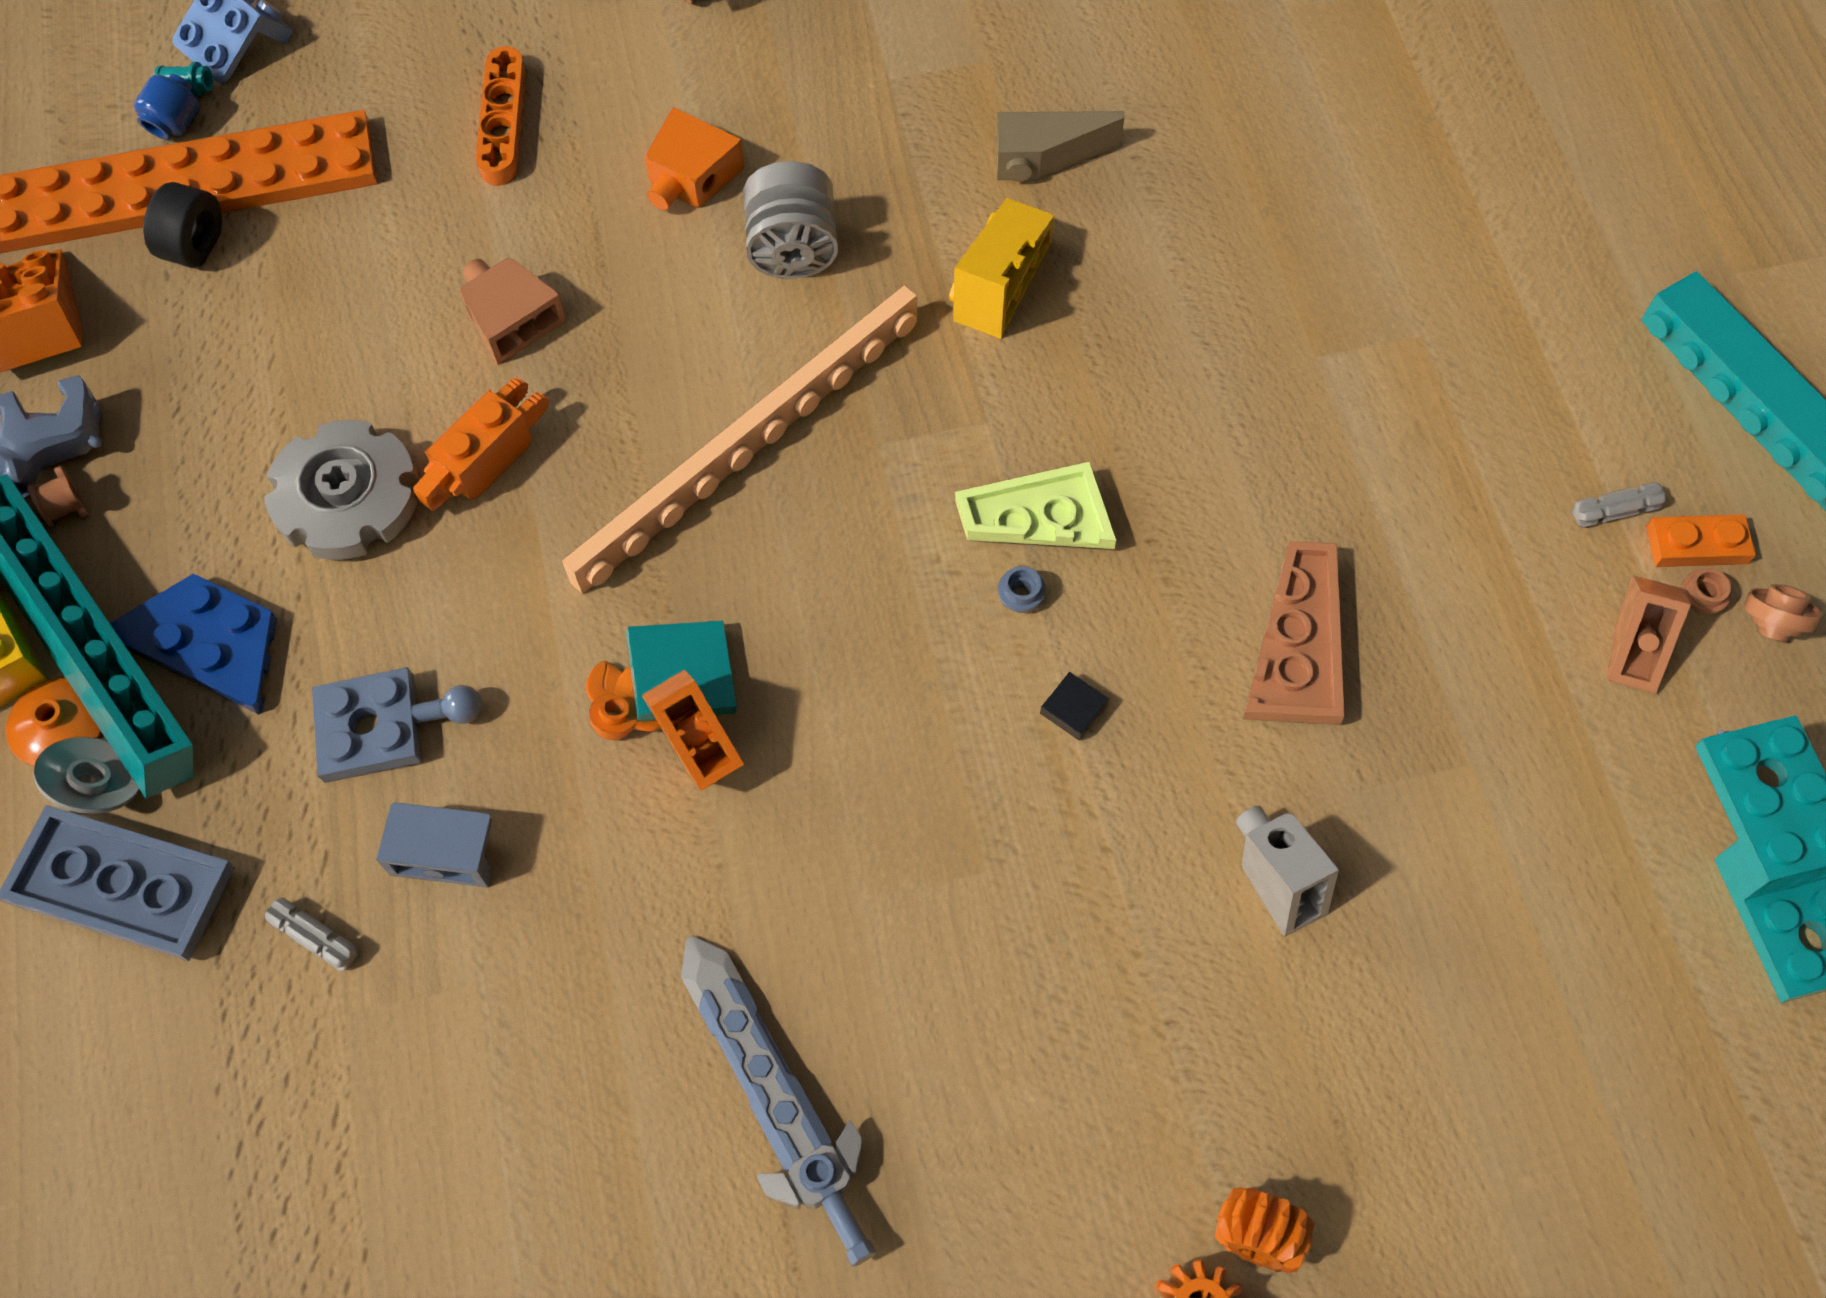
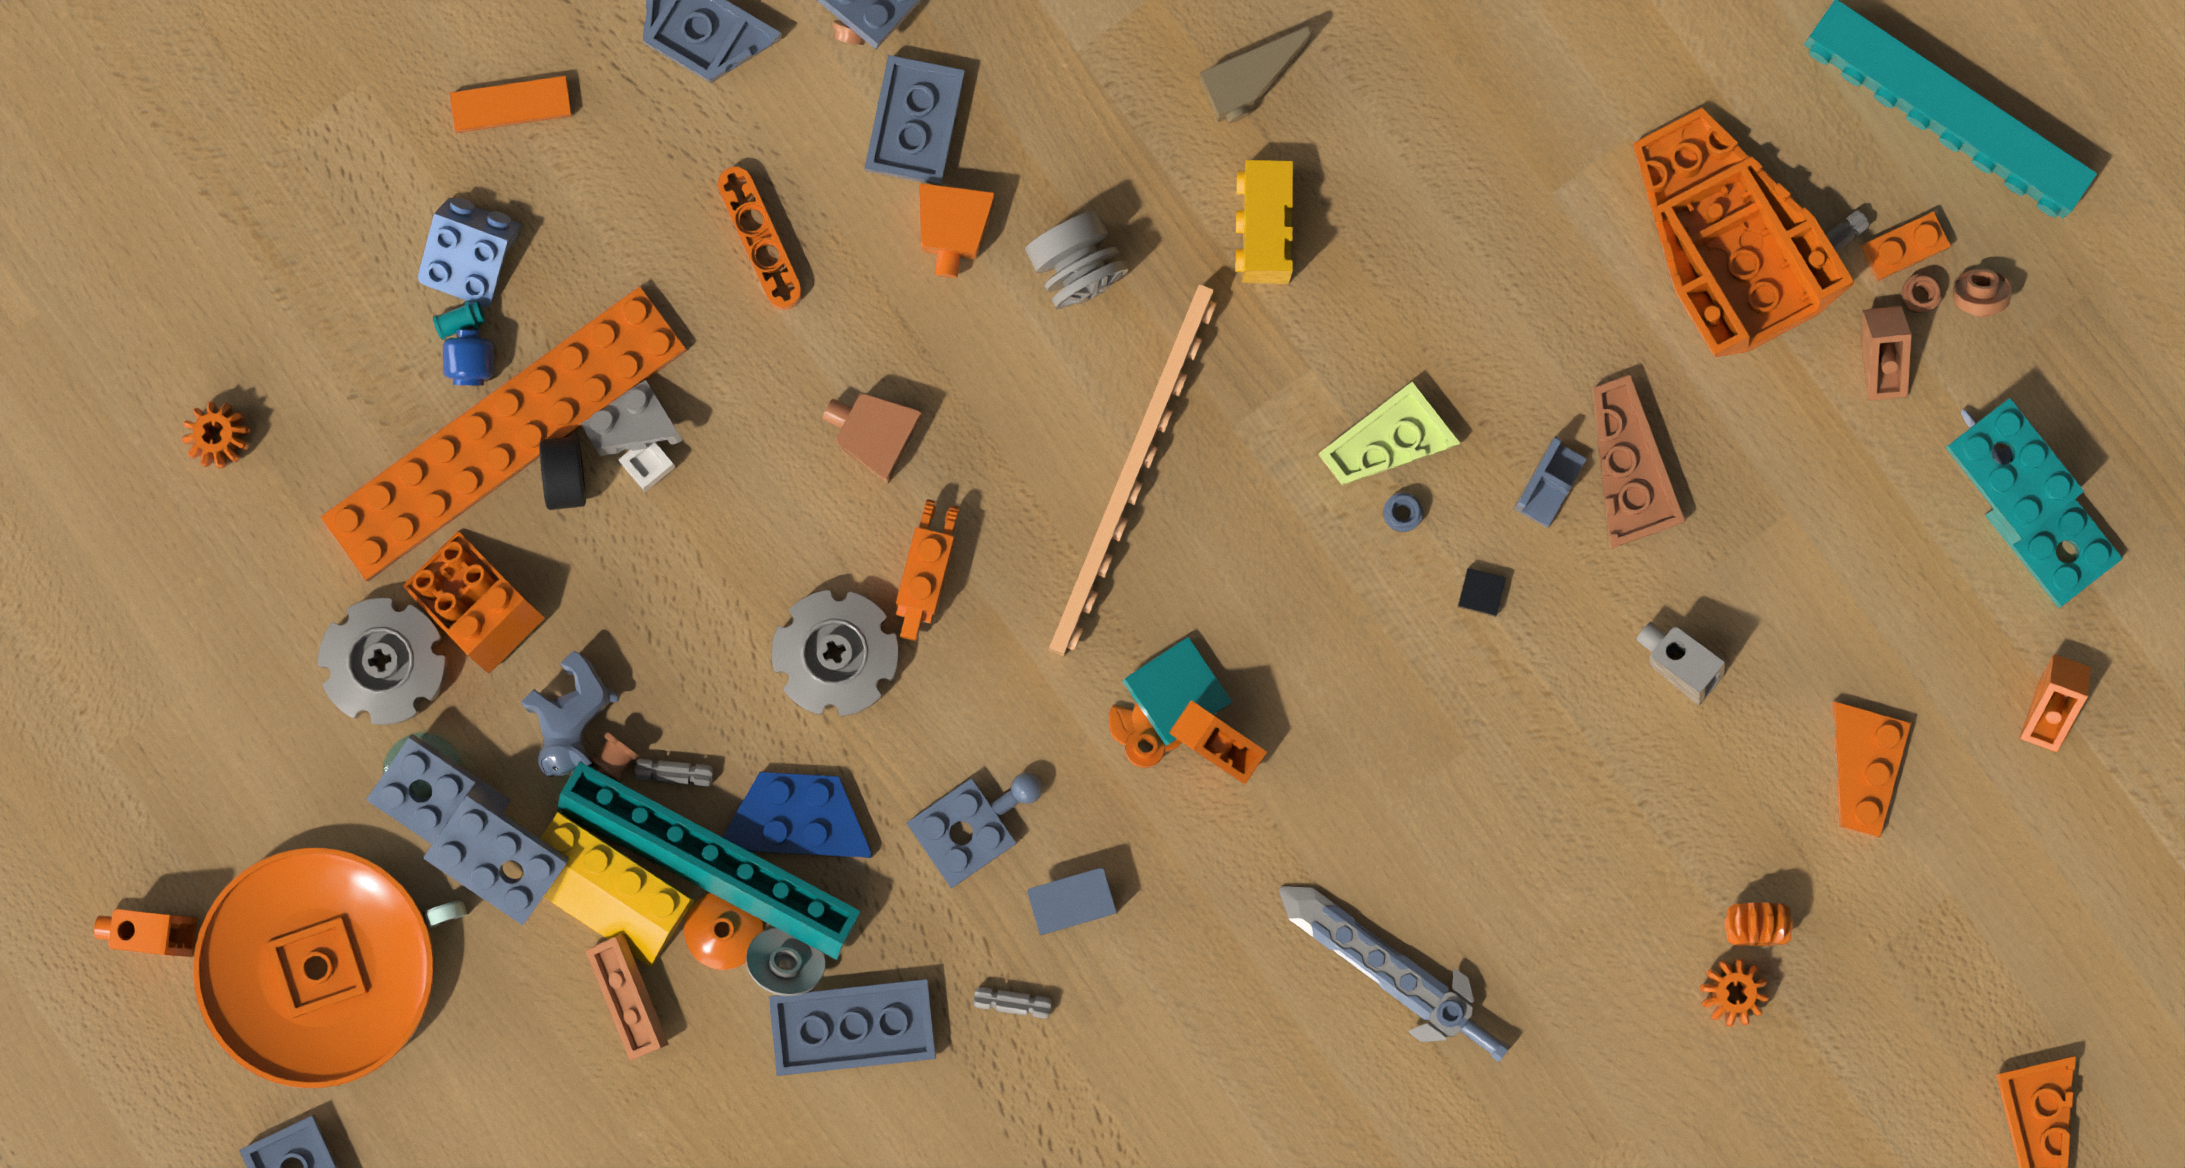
camera: 25 degrees left, 20 degrees up
none -> light grey wing [581,380,683,456]
none -> white plate [619,442,675,492]
none -> light grey axle [635,758,713,787]
none -> sand blue plate [864,55,965,186]
none -> sand blue panel [1513,436,1587,528]
none -> orange wedge [1633,107,1854,358]
none -> orange wing [1832,701,1911,838]
none -> orange slope [2020,654,2091,752]

